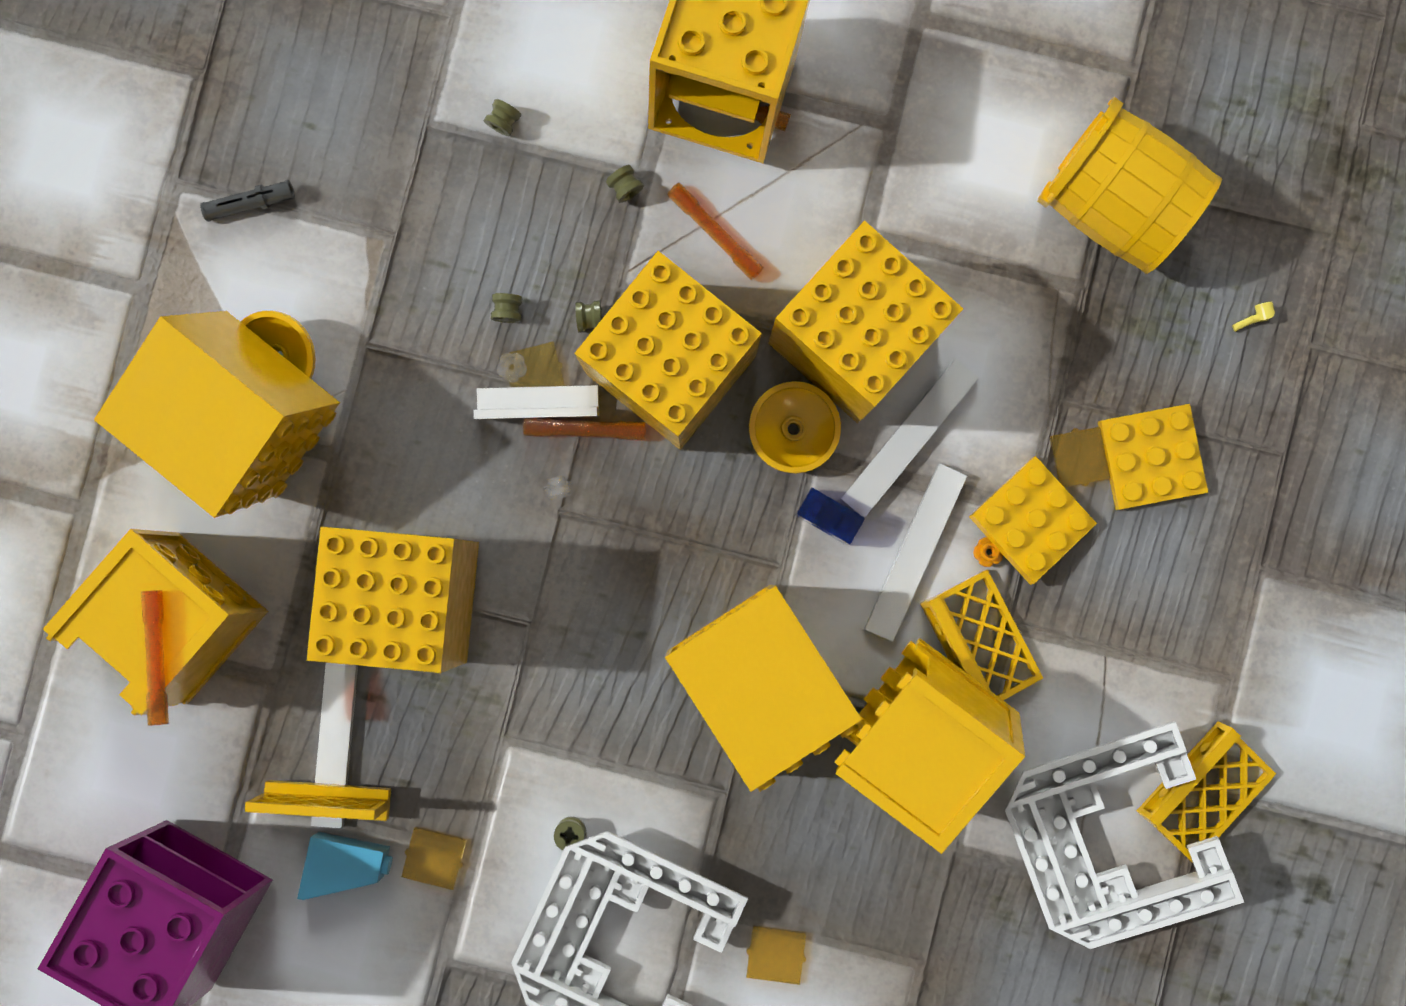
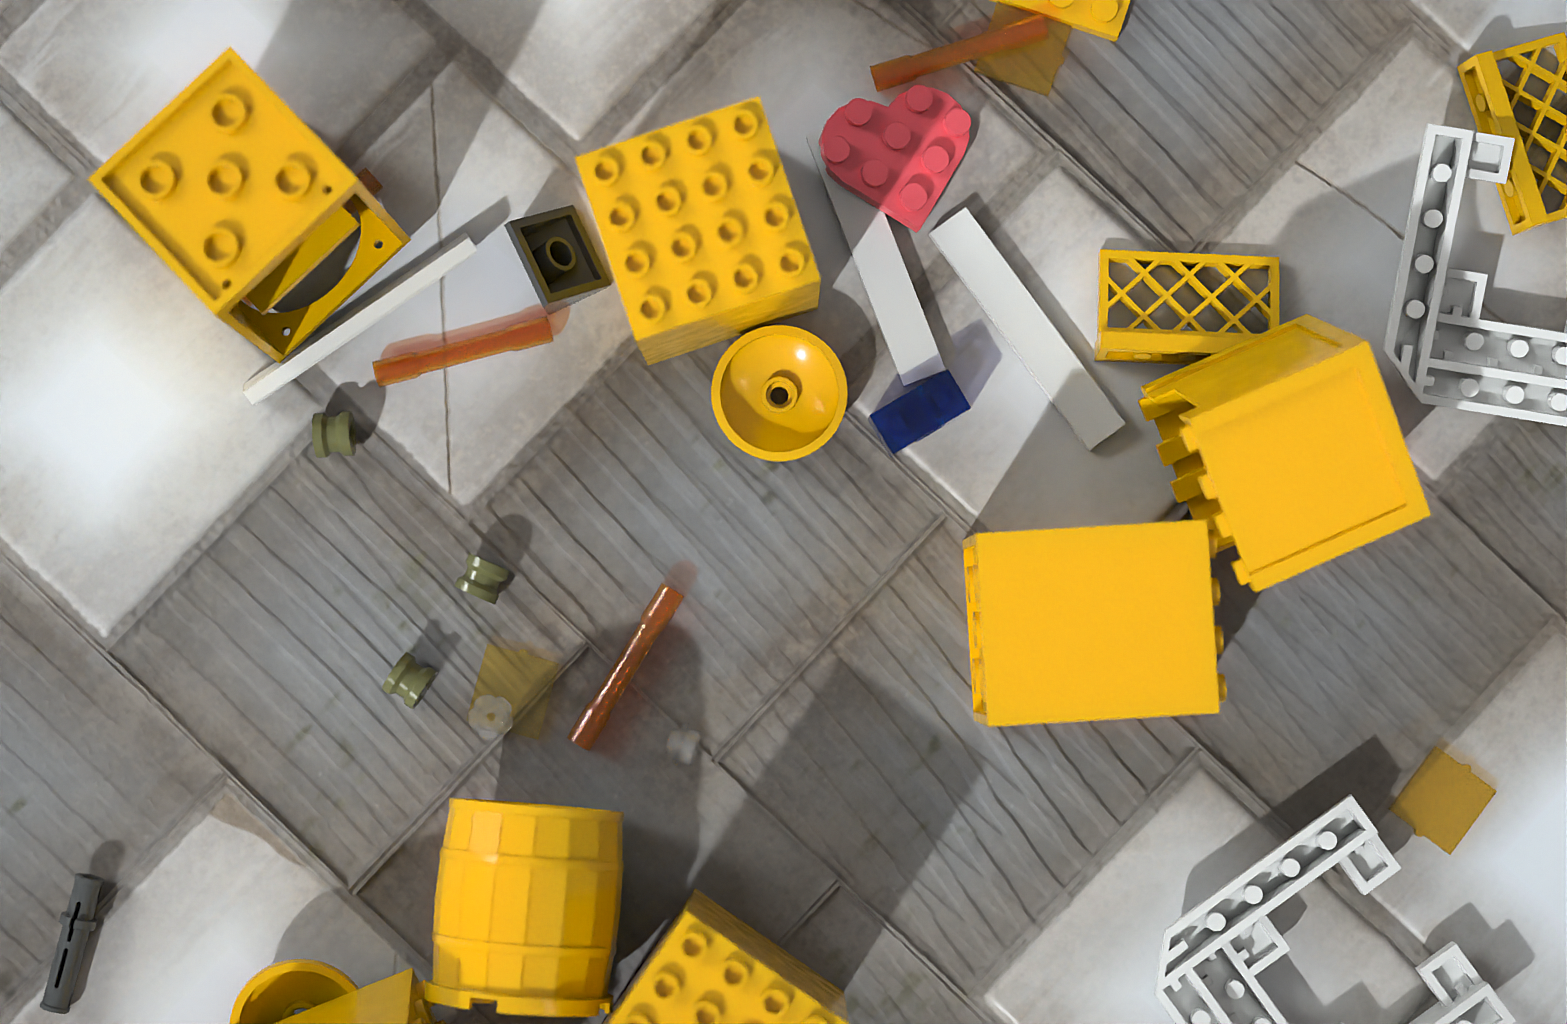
camera: 60 degrees left, 0 degrees up
white fence [474,385,600,419] -> none
olive wheel [483,99,521,136] -> none
olive wheel [554,817,586,850] -> none
yellow container [574,251,762,450] -> none
yellow plate [969,456,1097,585] -> none
light orange plate [973,537,1003,567] -> none
none -> white tile [243,232,478,405]
none -> yellow piece [424,798,624,1017]
none -> dark grey slope [504,205,611,315]
none -> coral plate [819,85,971,233]
none -> clear orange piece [869,13,1049,92]

